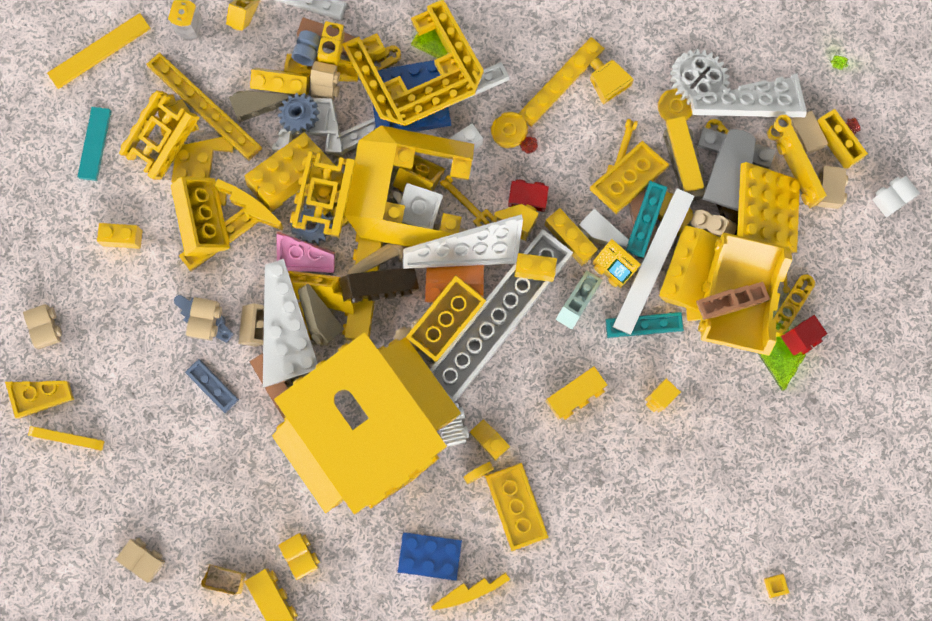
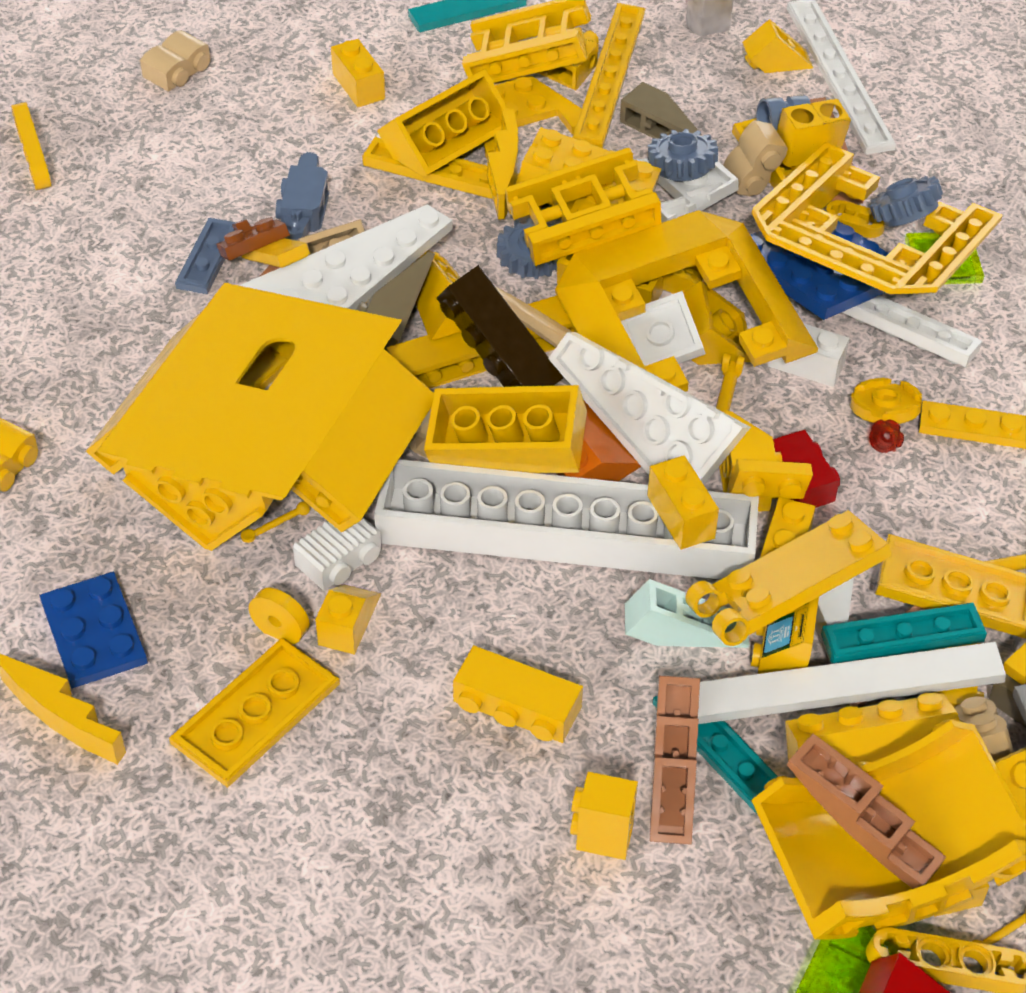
camera: 60 degrees right, 30 degrees down
yellow wing [5,381,74,419] -> none
tan brick [186,297,222,341] -> none
yellow brick [250,67,311,95] -> none
bright pink wing [276,232,335,273] -> none
none -> dark orange hinge [216,217,290,261]
none -> yellow tile [242,238,310,268]
none -> nougat slope [650,675,700,845]
none -> yellow hinge [685,510,892,646]
none -> yellow plate [729,459,813,499]
none -> sand blue gear [869,176,943,227]

